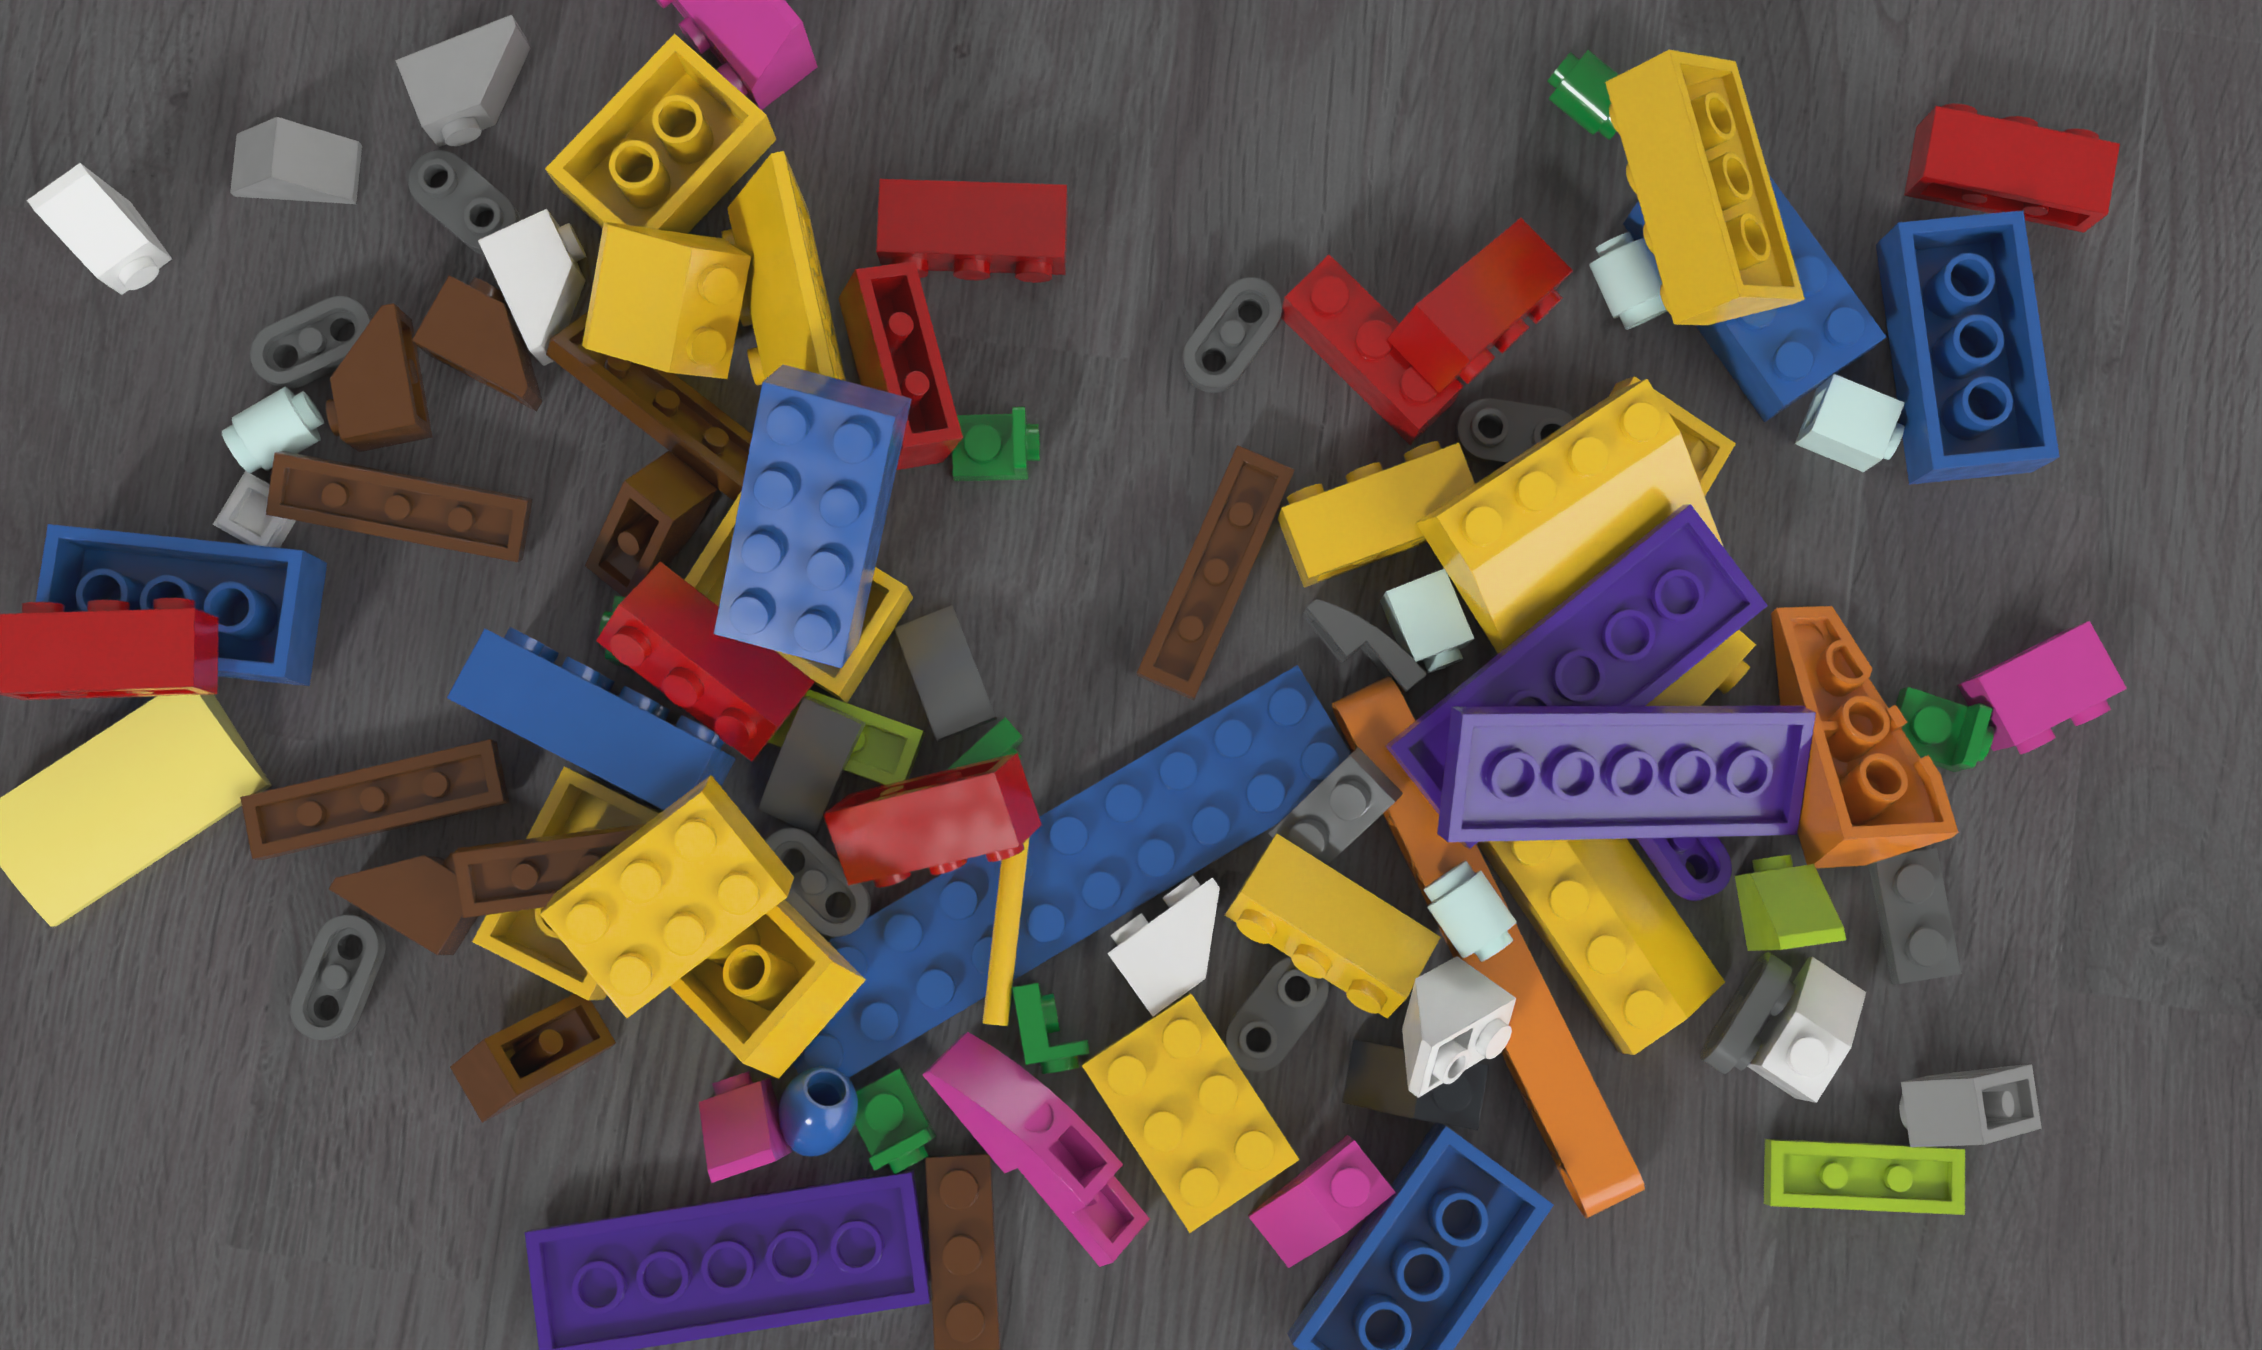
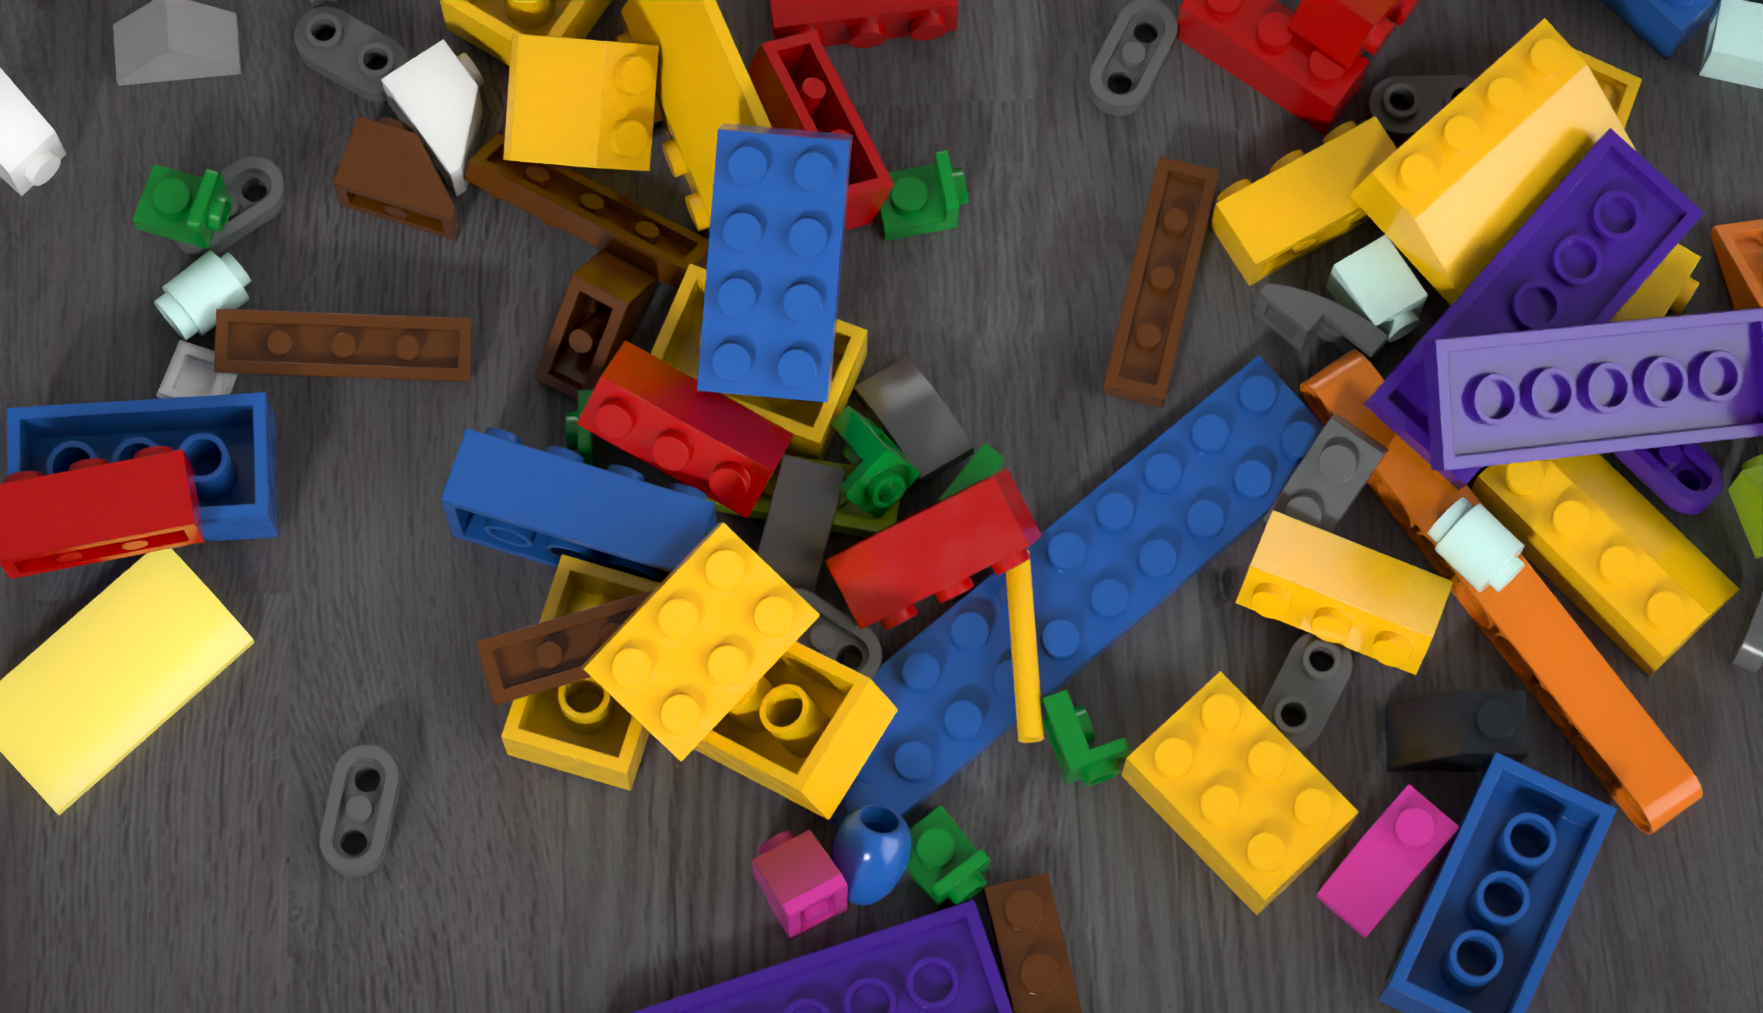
camera: 10 degrees left, 10 degrees down
reddish brown plate [240,739,509,860] -> none
reddish brown slope [326,303,433,452] -> none
reddish brown slope [328,852,478,955] -> none
reddish brown slope [450,994,616,1123] -> none
dark pink slope [922,1032,1150,1267] -> none
white slope [1108,876,1220,1017] -> none
white slope [1402,956,1516,1098] -> none
none -> green bracket [133,164,233,249]
none -> green bracket [831,406,921,518]

